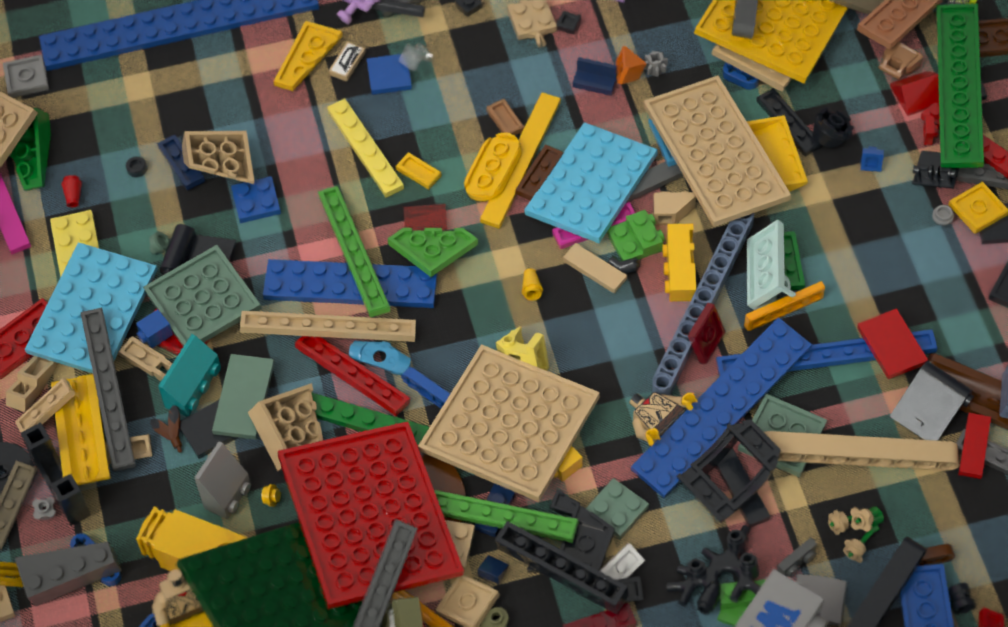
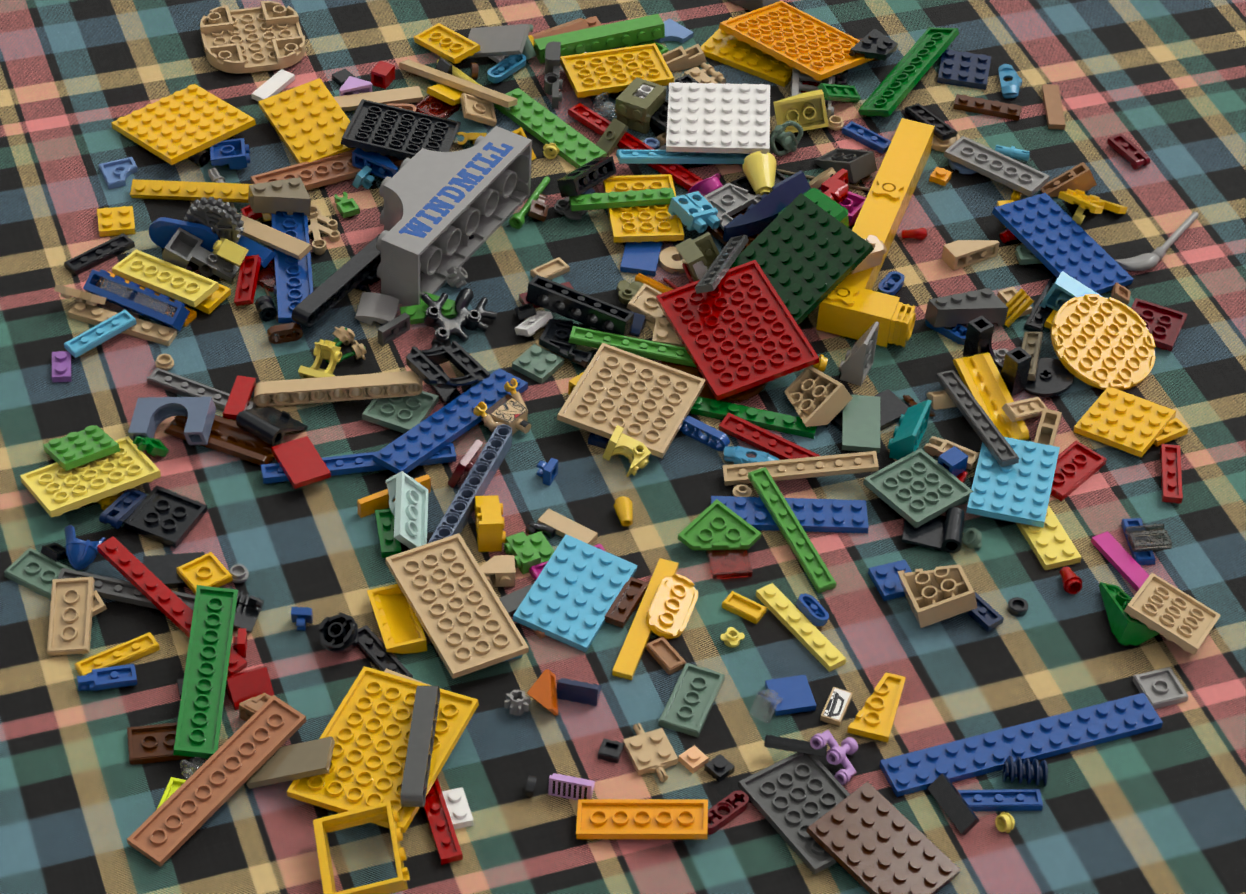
camera: 170 degrees right, 15 degrees down
none -> light yellow tile [298,339,342,379]
none -> blue tile [536,458,558,486]
none -> sand green tile [659,663,725,737]
none -> light nougat plate [678,745,709,774]
none -> light yellow plate [720,627,745,648]
none -> tan plate [732,484,752,497]
none -> blue plate [796,594,829,626]

